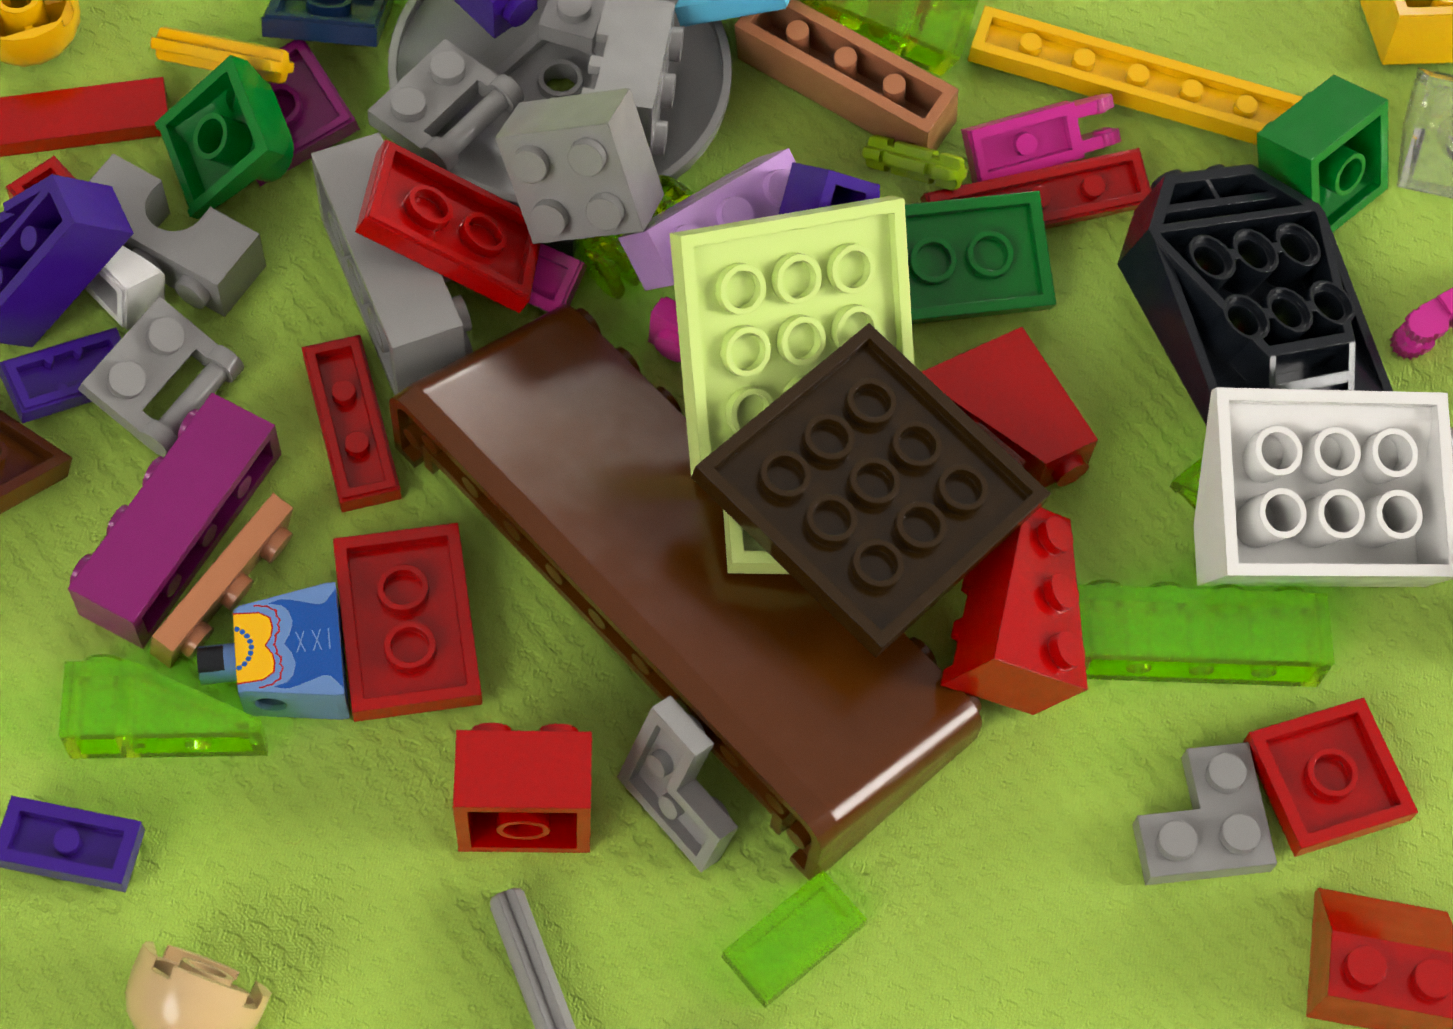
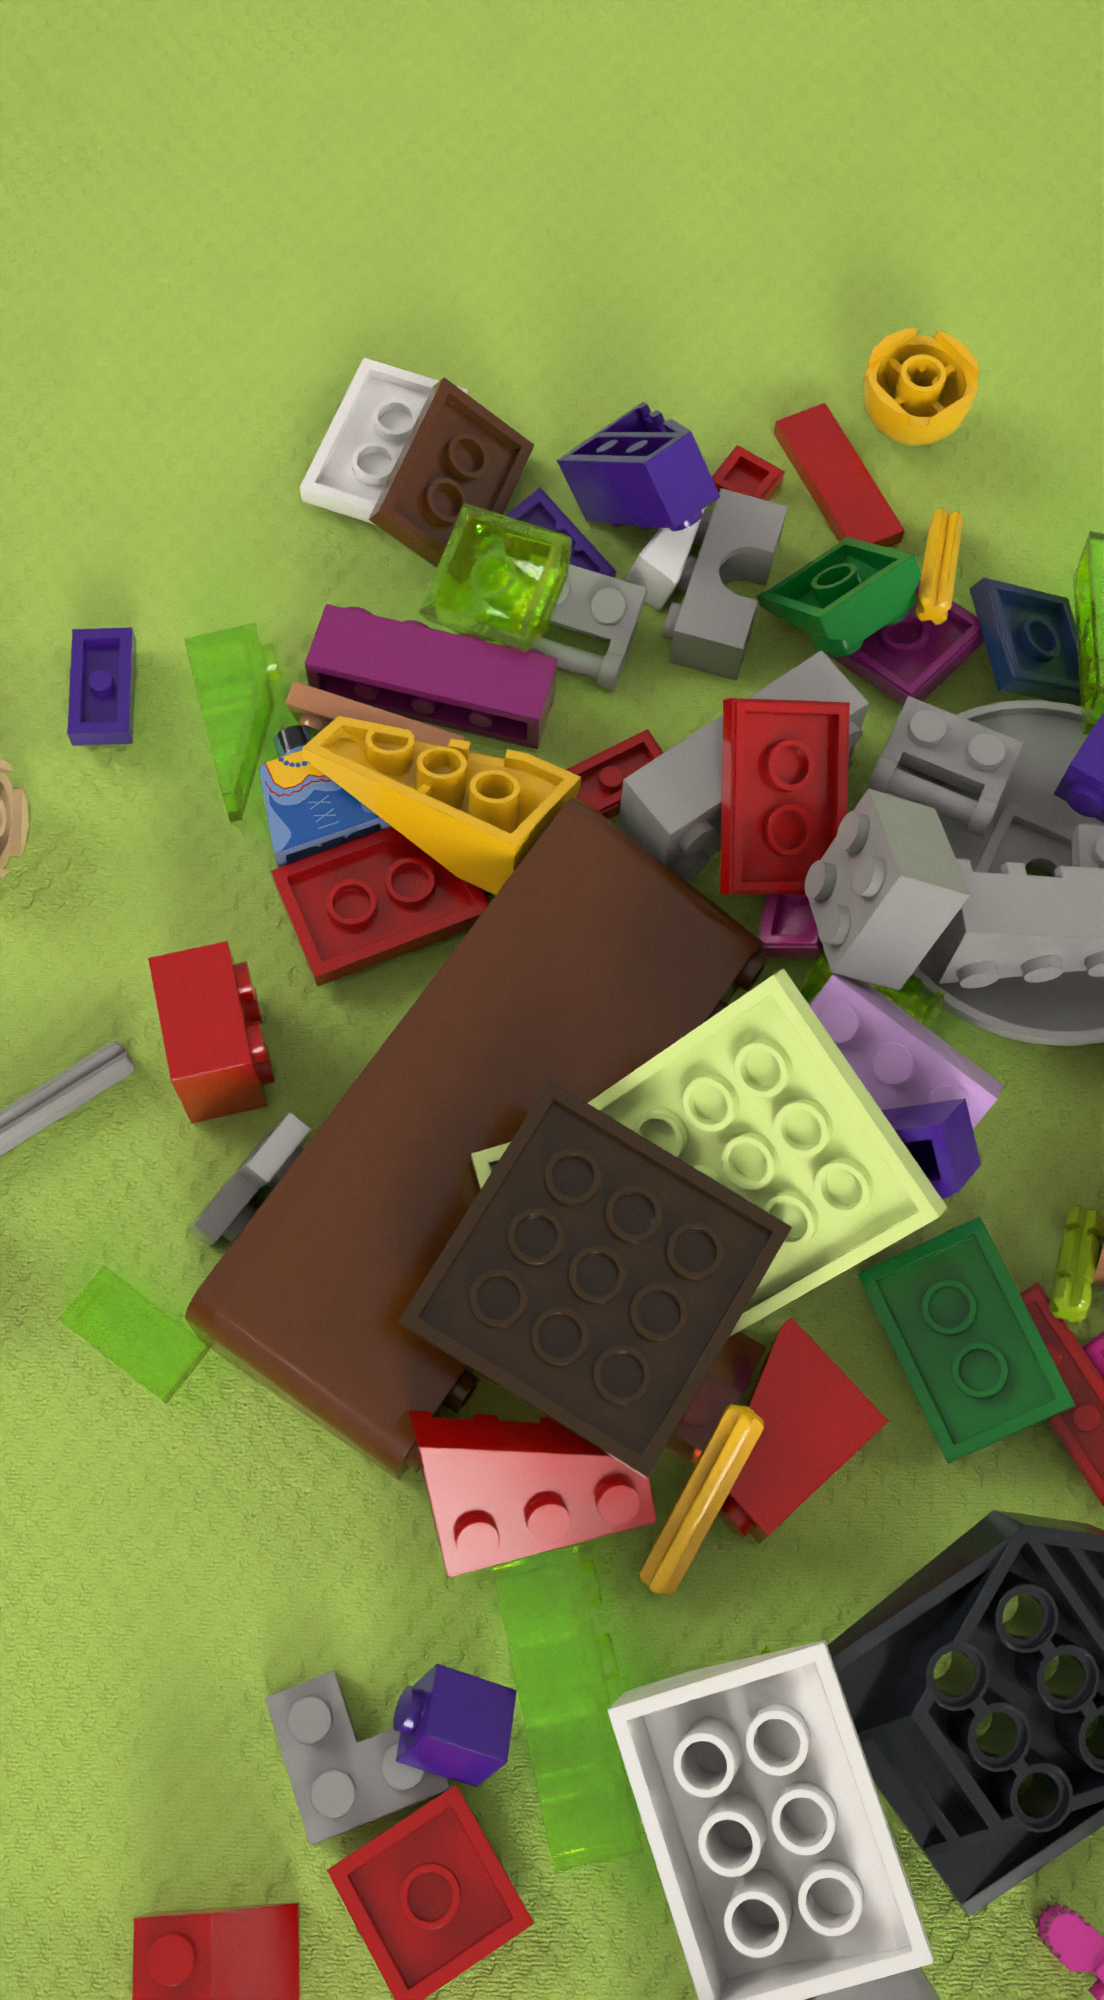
camera: 80 degrees right, 5 degrees up
none -> yellow wedge [302,716,581,895]
none -> dark purple brick [393,1664,517,1787]
none -> clear neon green slope [419,503,572,652]
none -> yellow axle [639,1404,764,1595]

